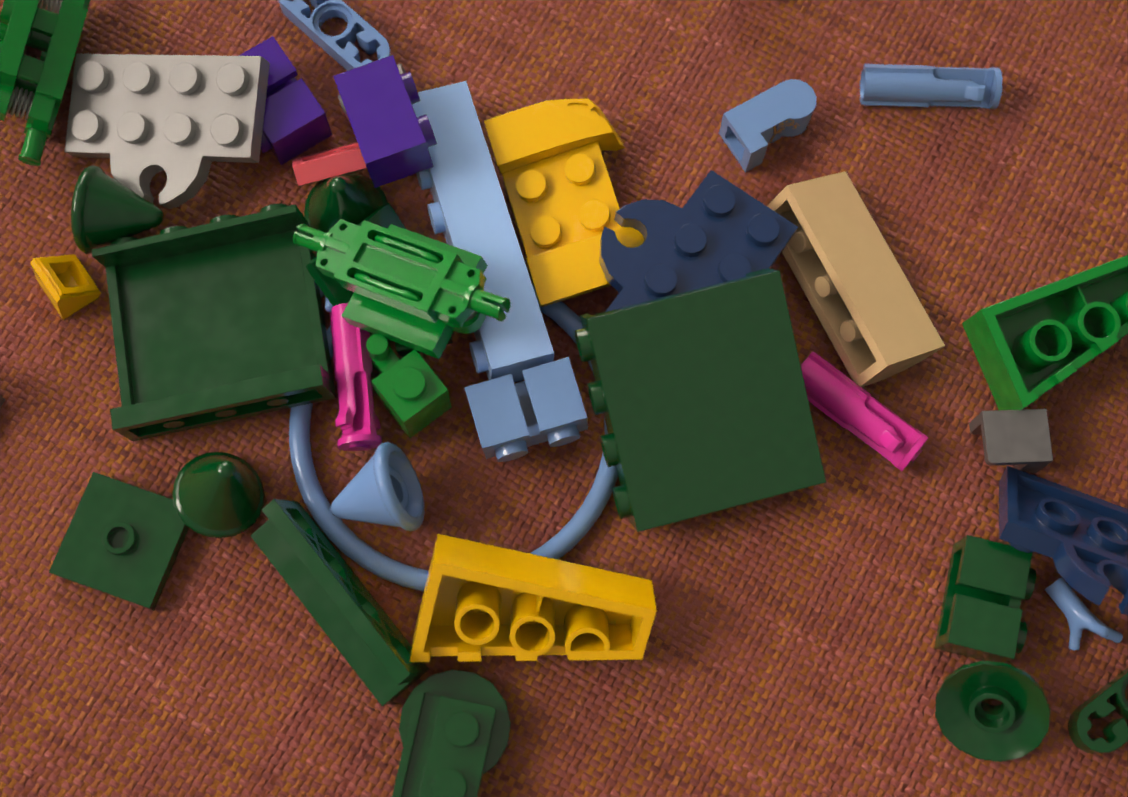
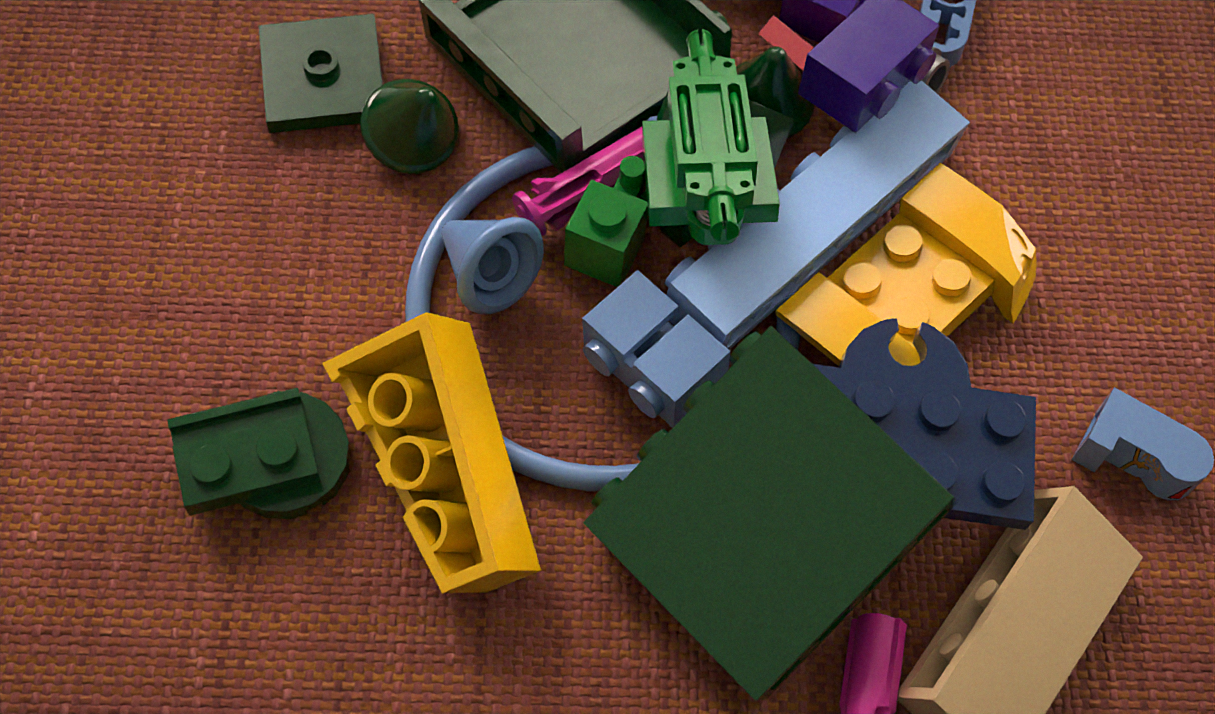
camera: 60 degrees right, 10 degrees down
dark green fence [251,499,429,706] -> none

